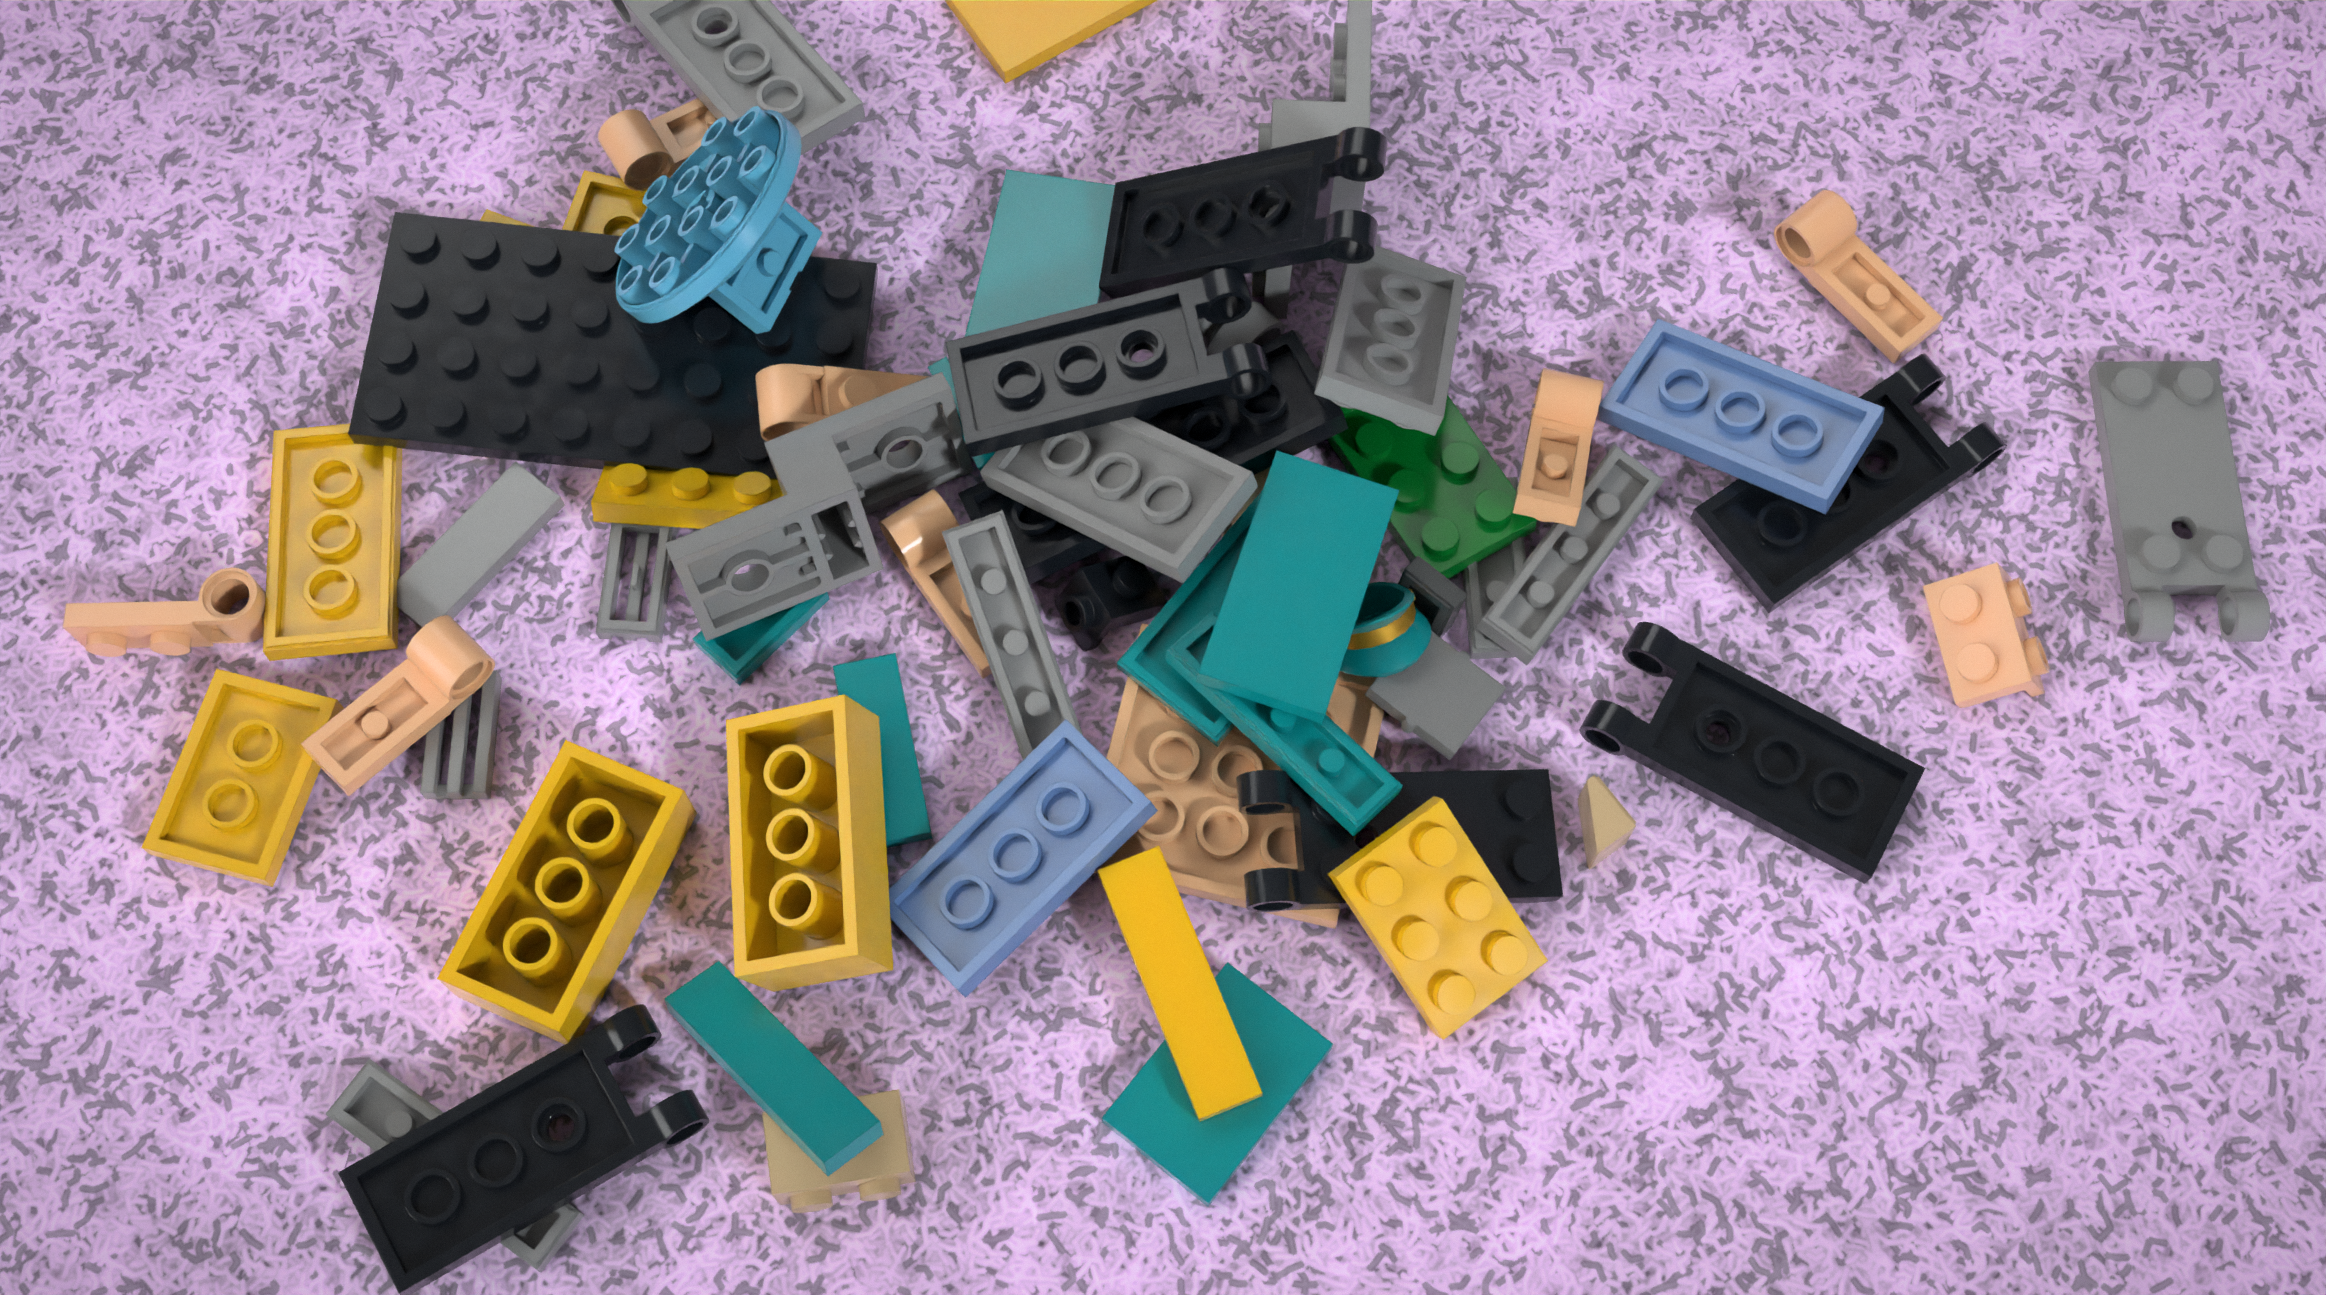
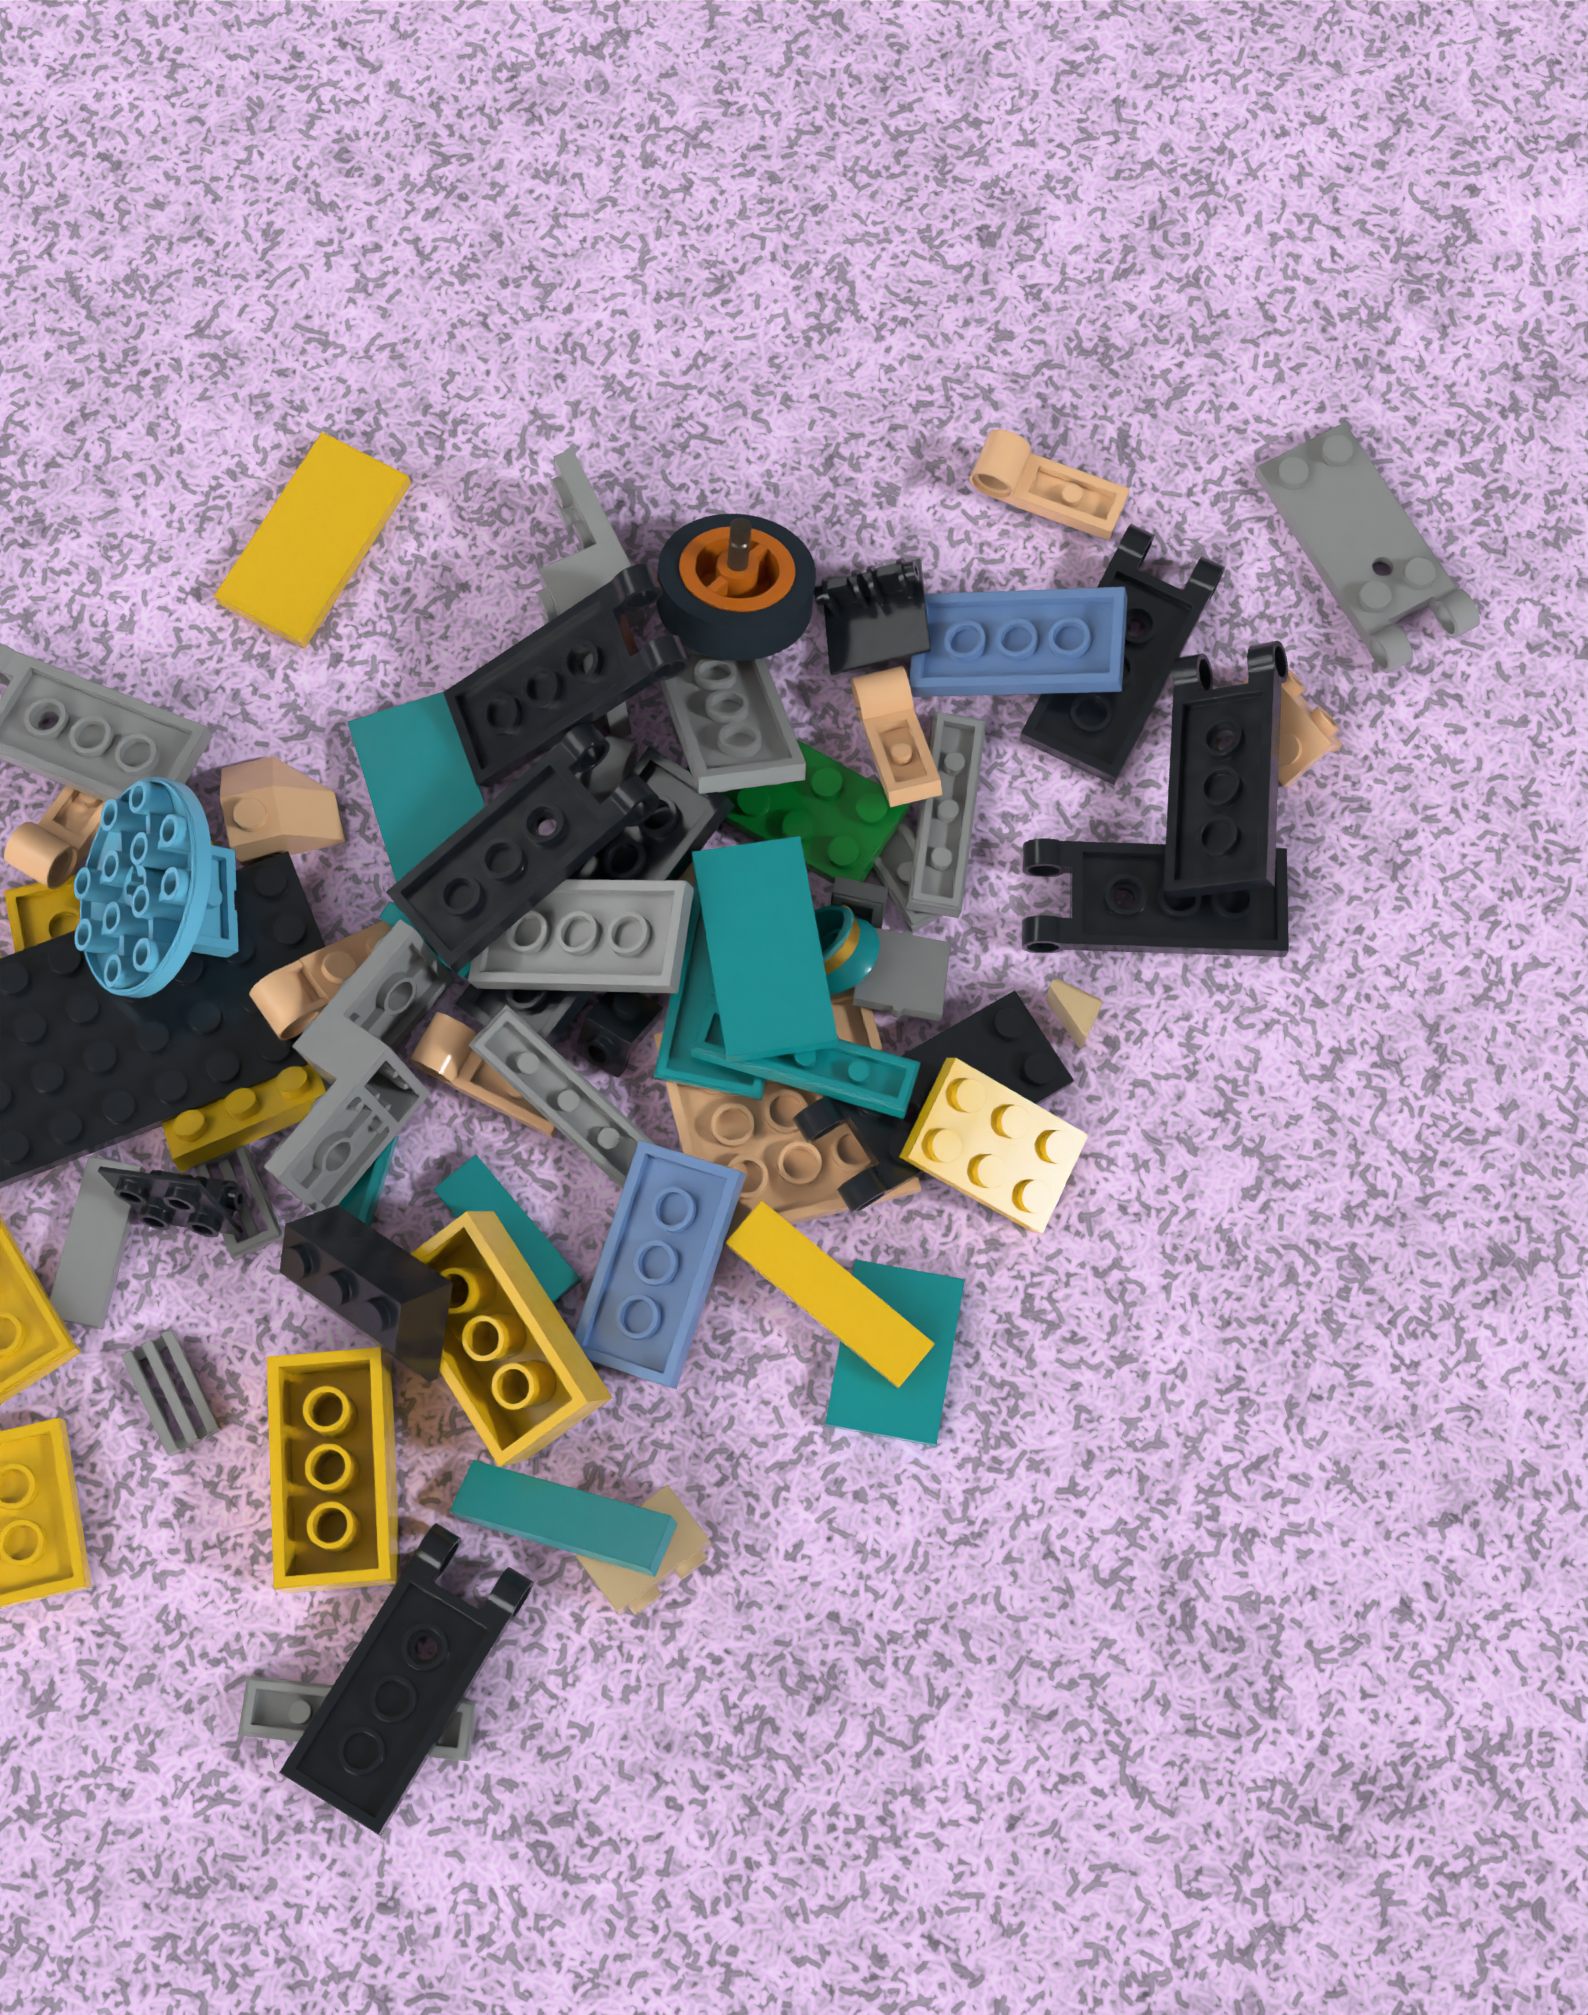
camera: 25 degrees left, 5 degrees up
light nougat plate [301,615,495,797] -> none
none -> black hinge [98,1166,246,1238]
none -> light nougat slope [220,756,346,867]
none -> black slope [279,1205,453,1382]
none -> wheel [656,514,816,661]
none -> black hinge [814,558,931,675]
none -> black hinge [1163,641,1288,899]

